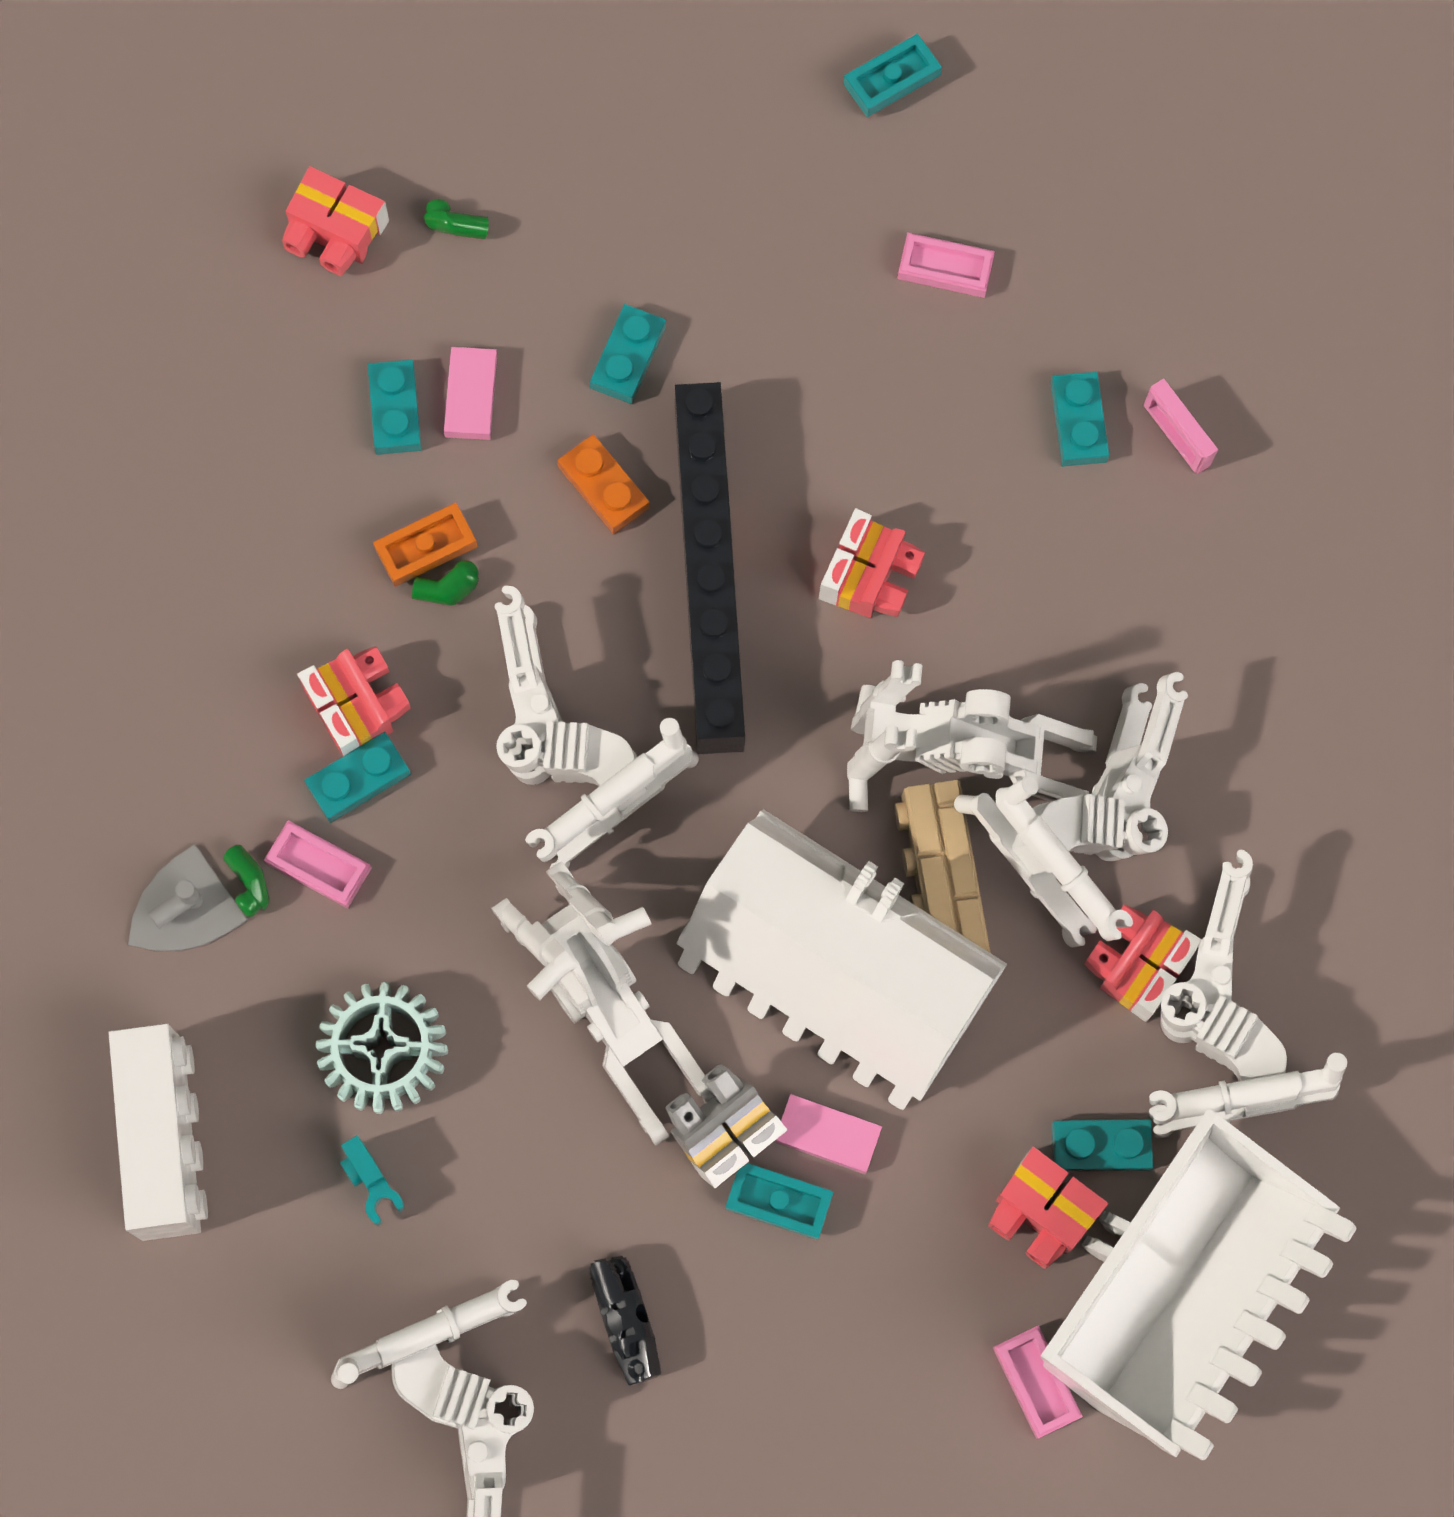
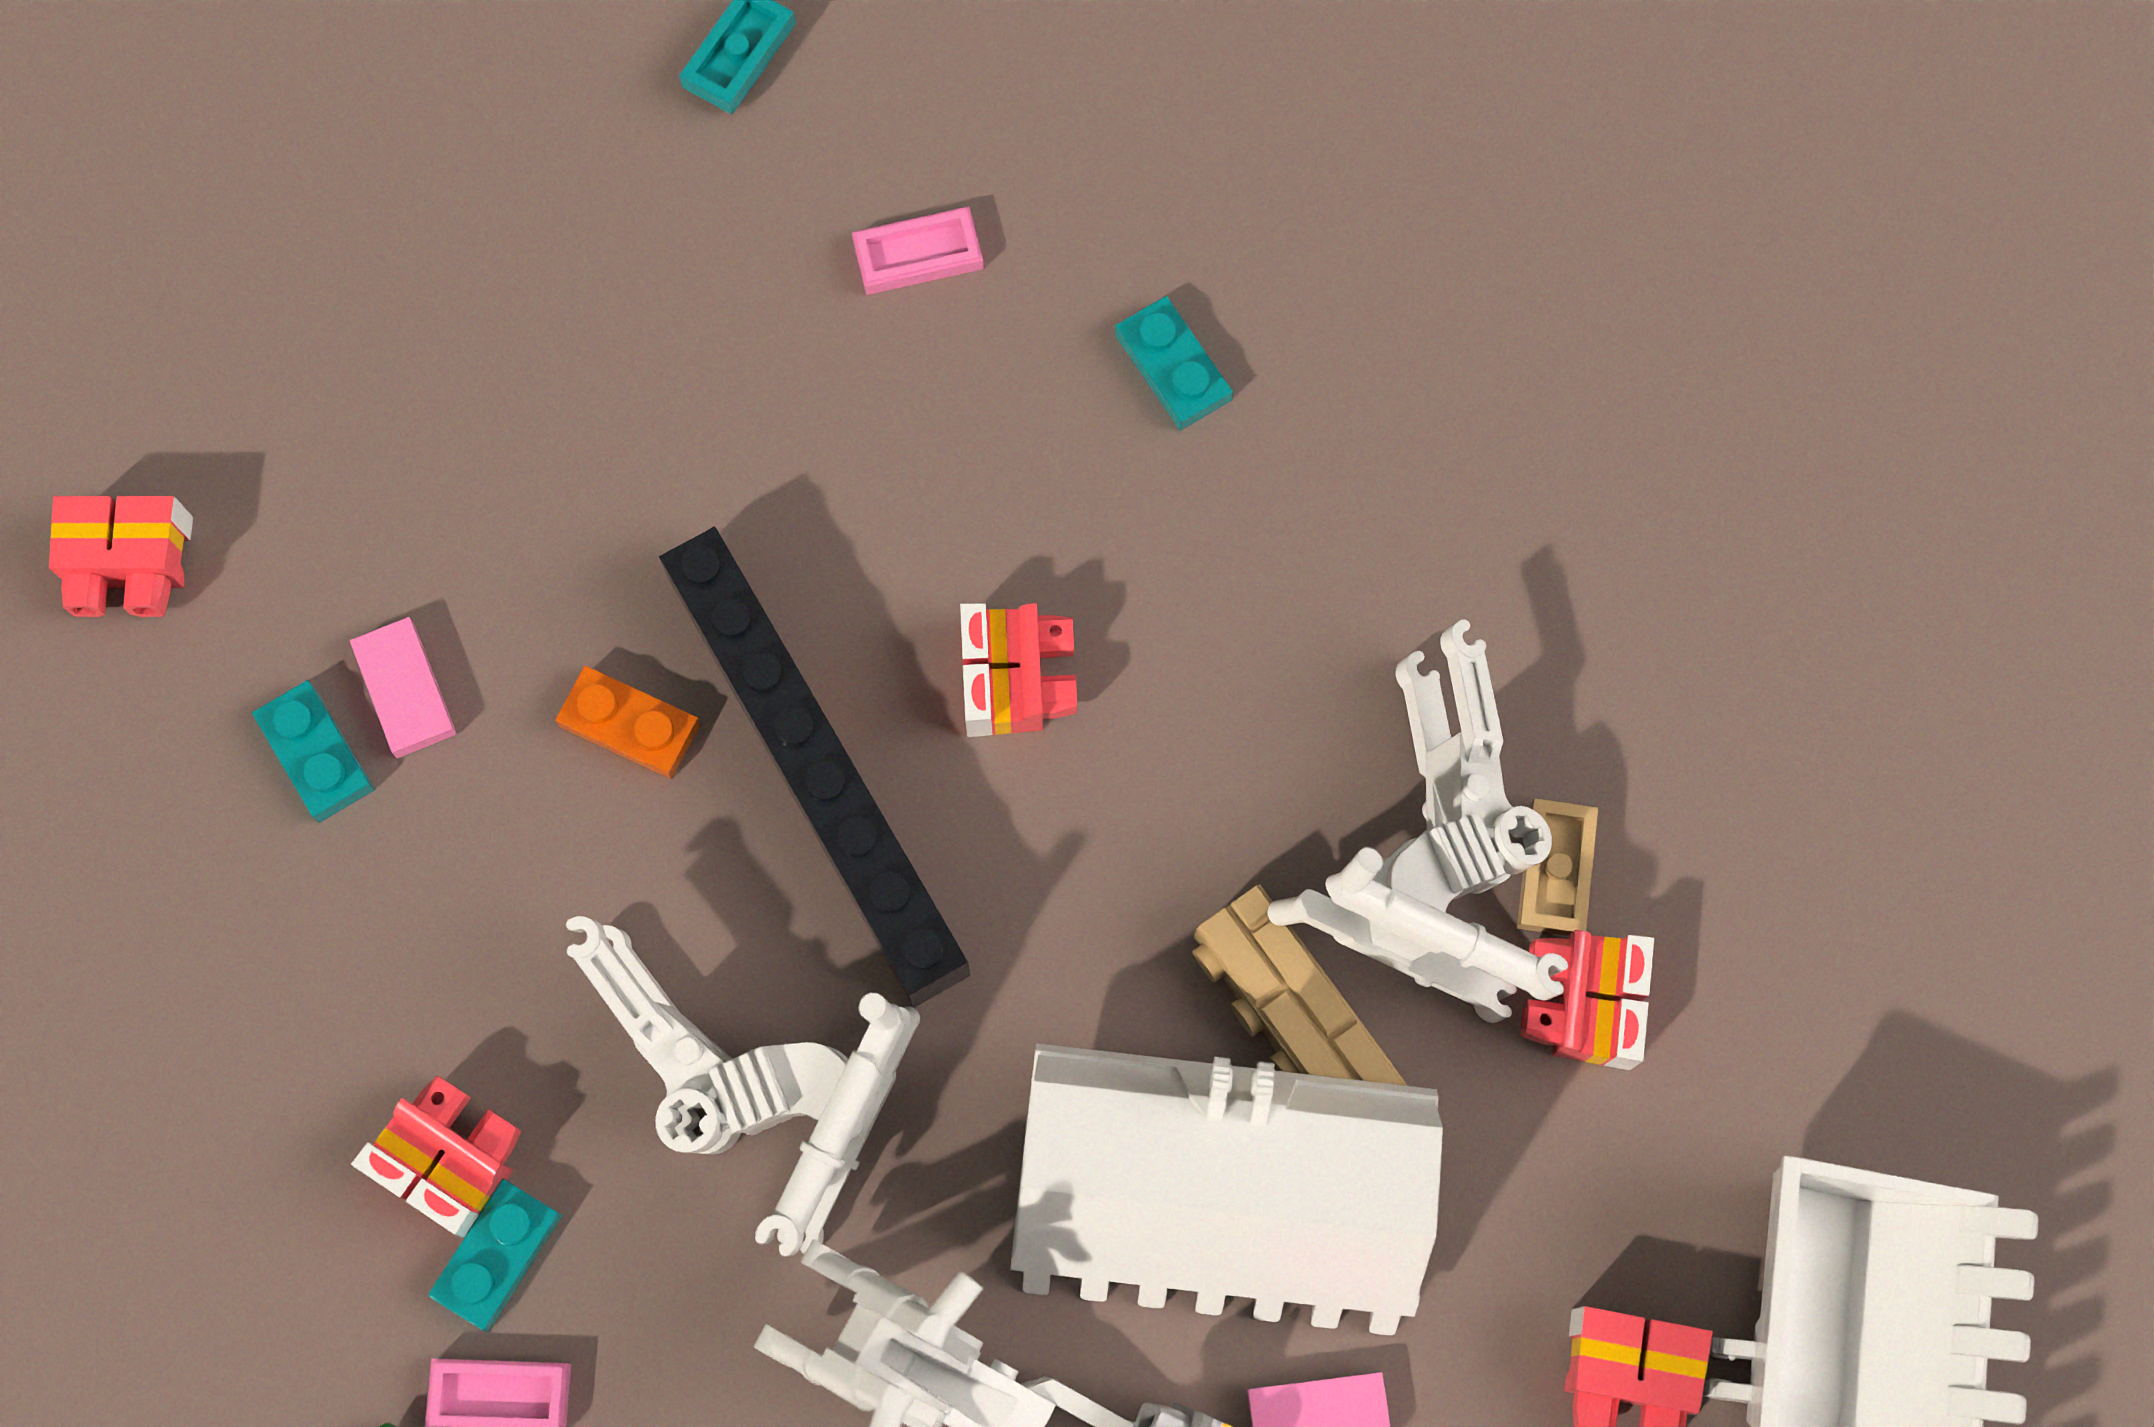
camera: 25 degrees left, 0 degrees up
orange plate [373,502,478,587] -> none
green arm [412,560,479,606] -> none
green arm [424,199,489,240] -> none
teal plate [590,304,666,404] -> none
white piece [847,660,1097,812] -> none
teal plate [1052,1120,1153,1172] -> none
bright pink tile [1144,378,1218,474] -> none
white piece [1149,849,1347,1138] -> none
none -> tan plate [1517,798,1598,936]

